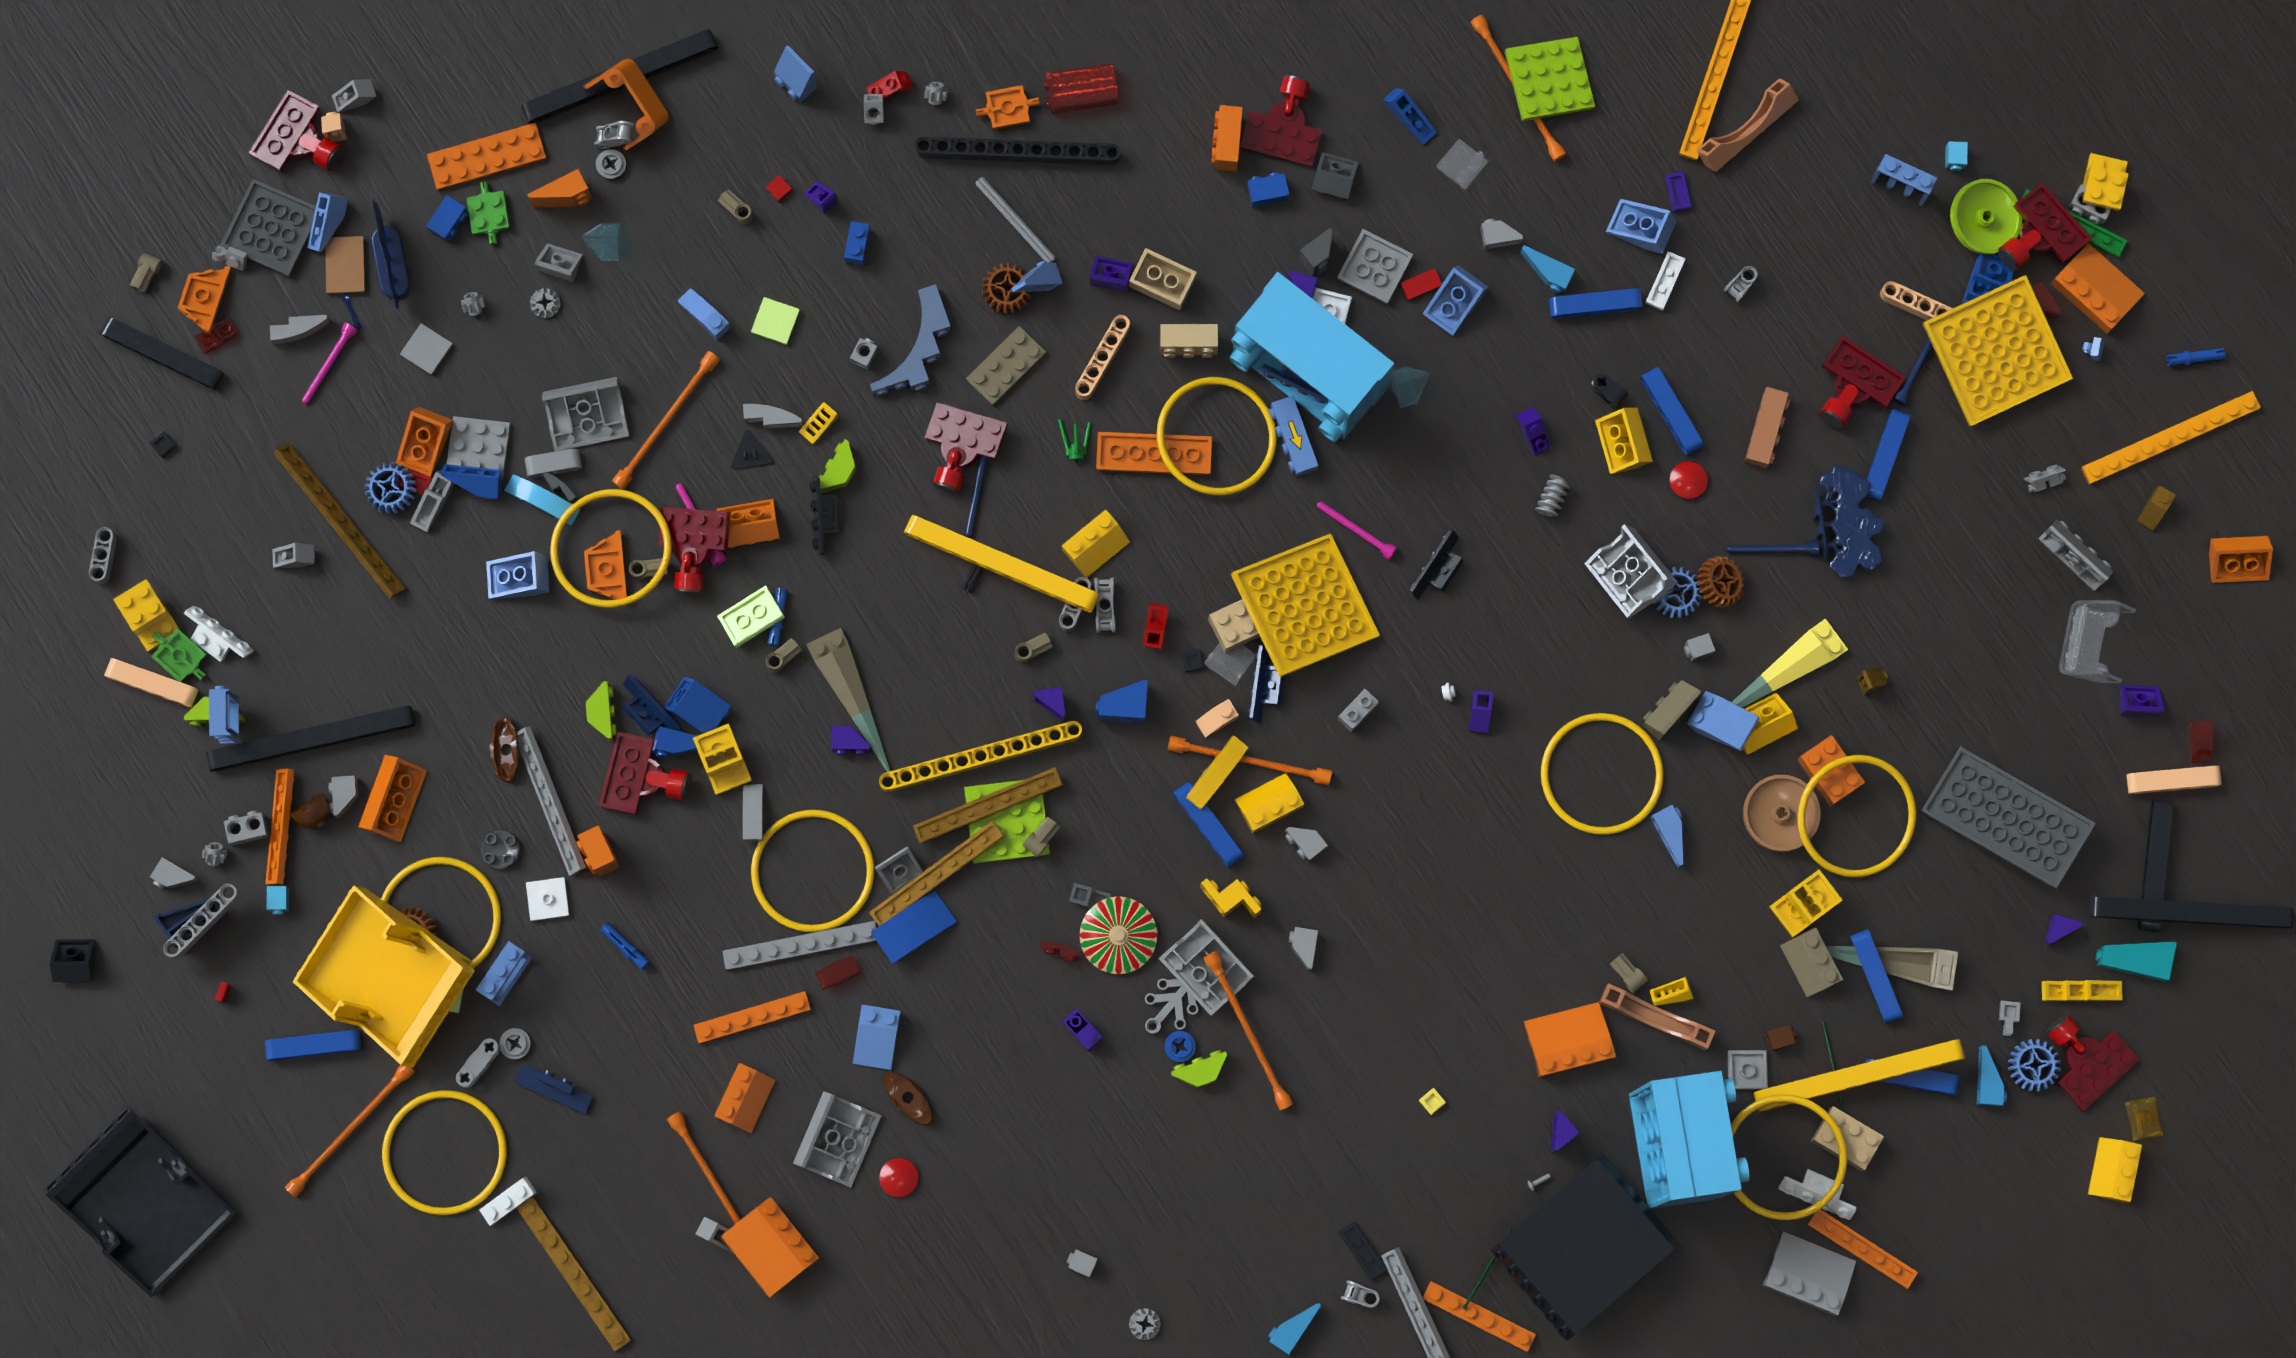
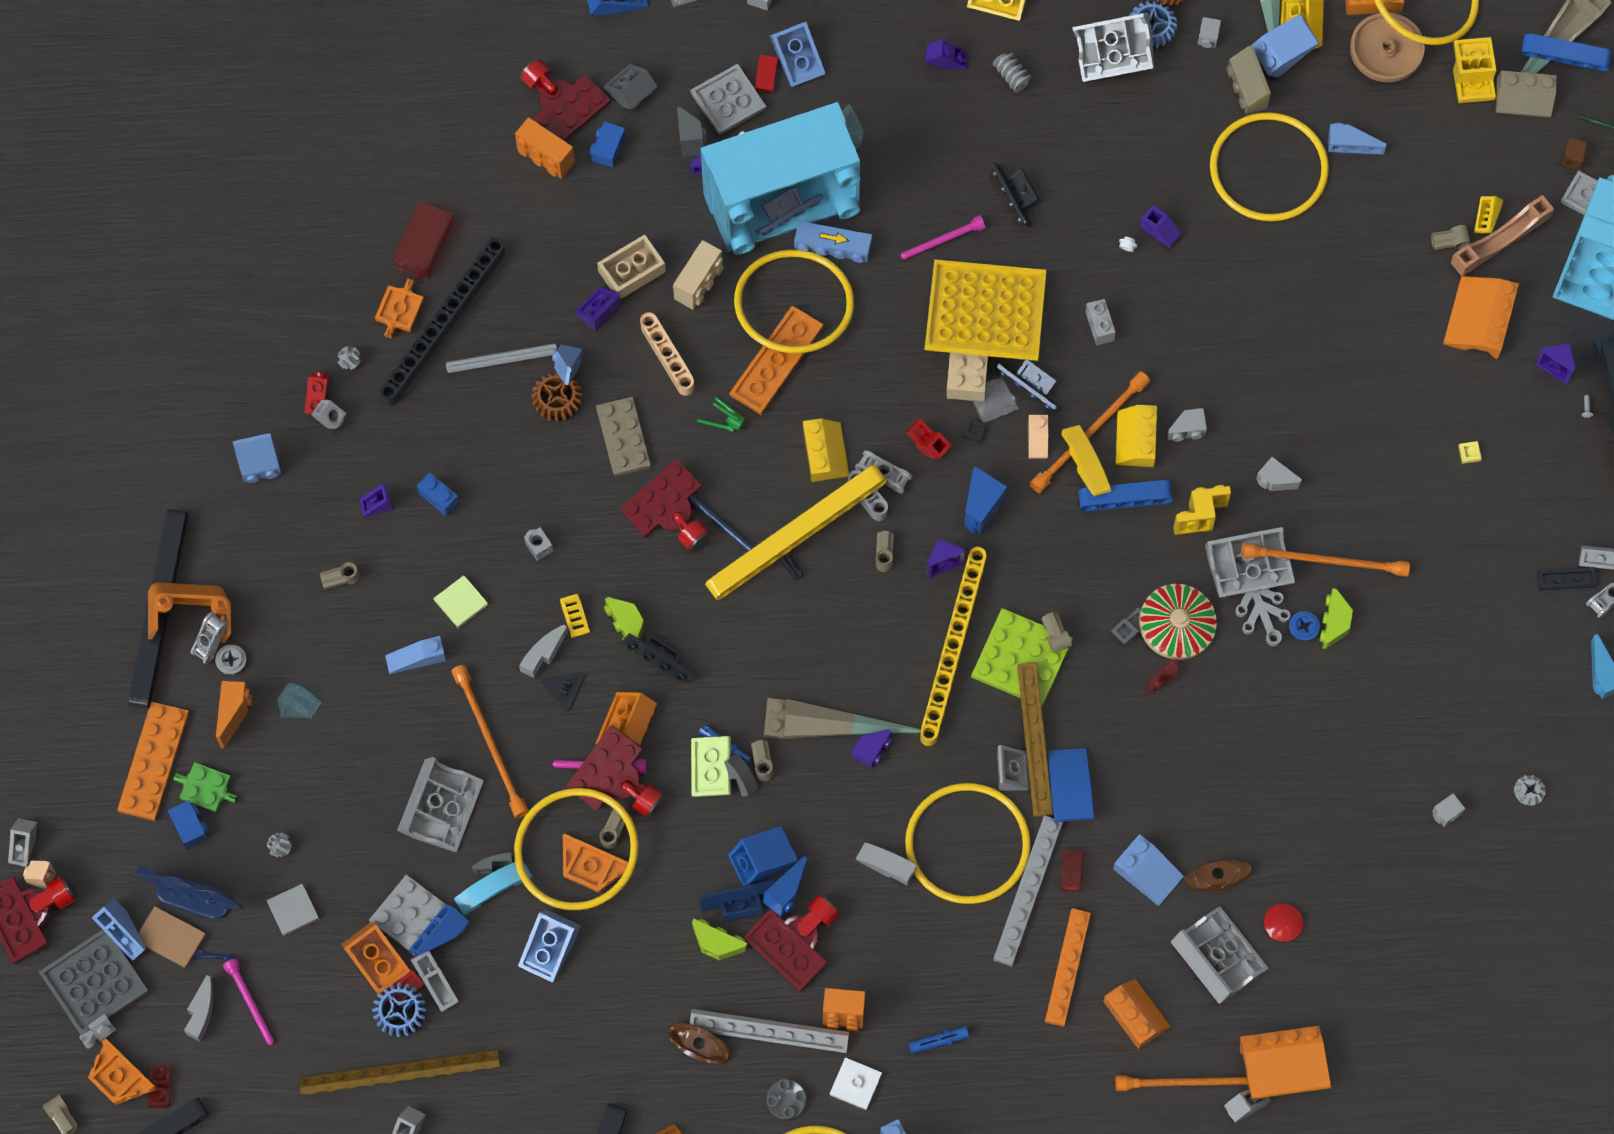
camera: 55 degrees left, 10 degrees down
light grey beam [525,449,582,478] -> none
light grey gear [530,288,561,318] -> none
light grey slope [535,243,583,282] -> none
yellow bracket [693,723,752,795] -> none
red tile [765,175,792,202] -> none
sand blue arch [870,284,951,396] -> none
pearl gold tile [913,767,1063,844] -> none
dark purple slope [1062,1008,1102,1051] -> none
none -> dark grey slope [724,754,758,796]

